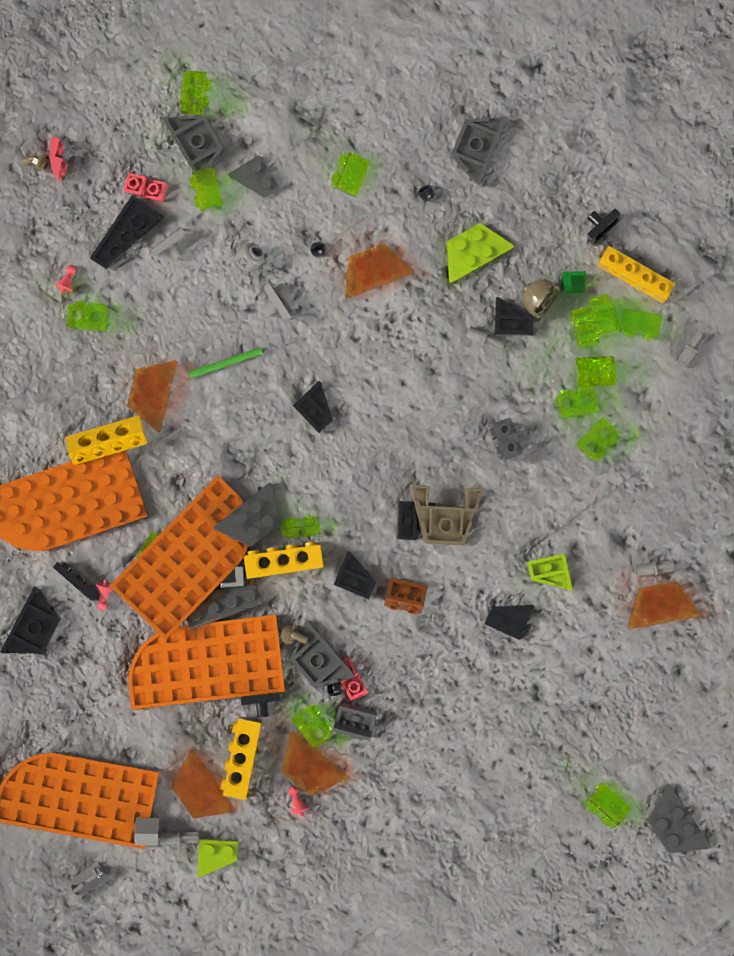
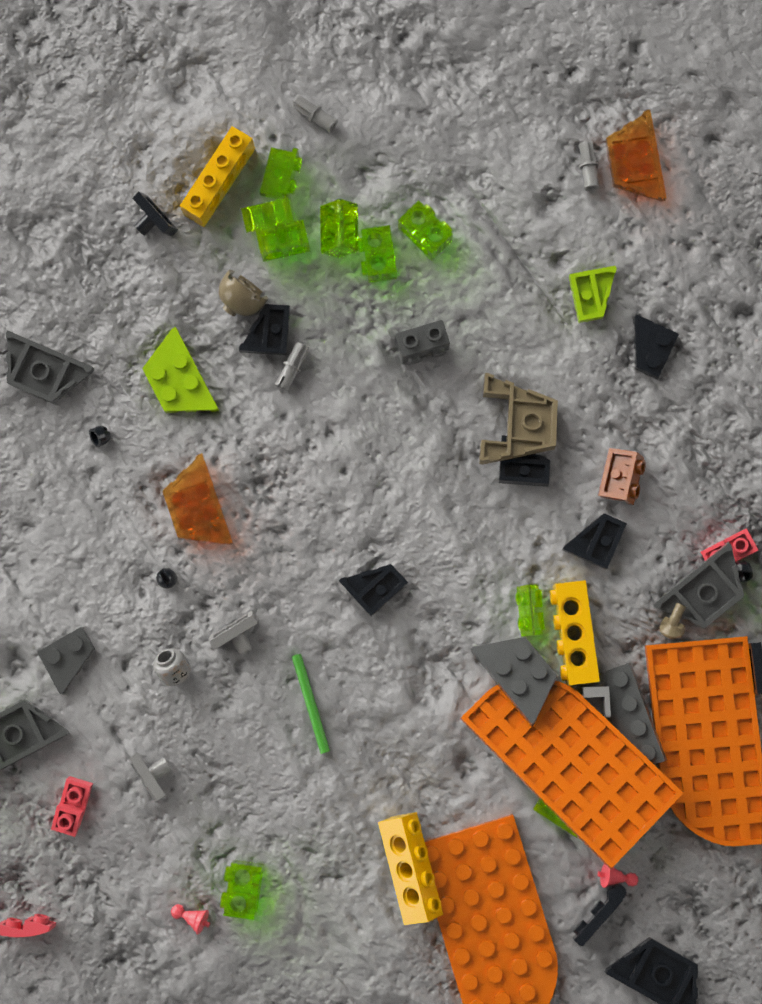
camera: 80 degrees left, 5 degrees down
dark tan plate [22,154,50,171] -> none
black wing [90,195,164,270] -> none
clear orange wing [127,360,178,433] -> none
clear neon green bracket [189,167,223,212] -> none
clear neon green bracket [330,152,370,197] -> none
green panel [561,271,586,293] -> none

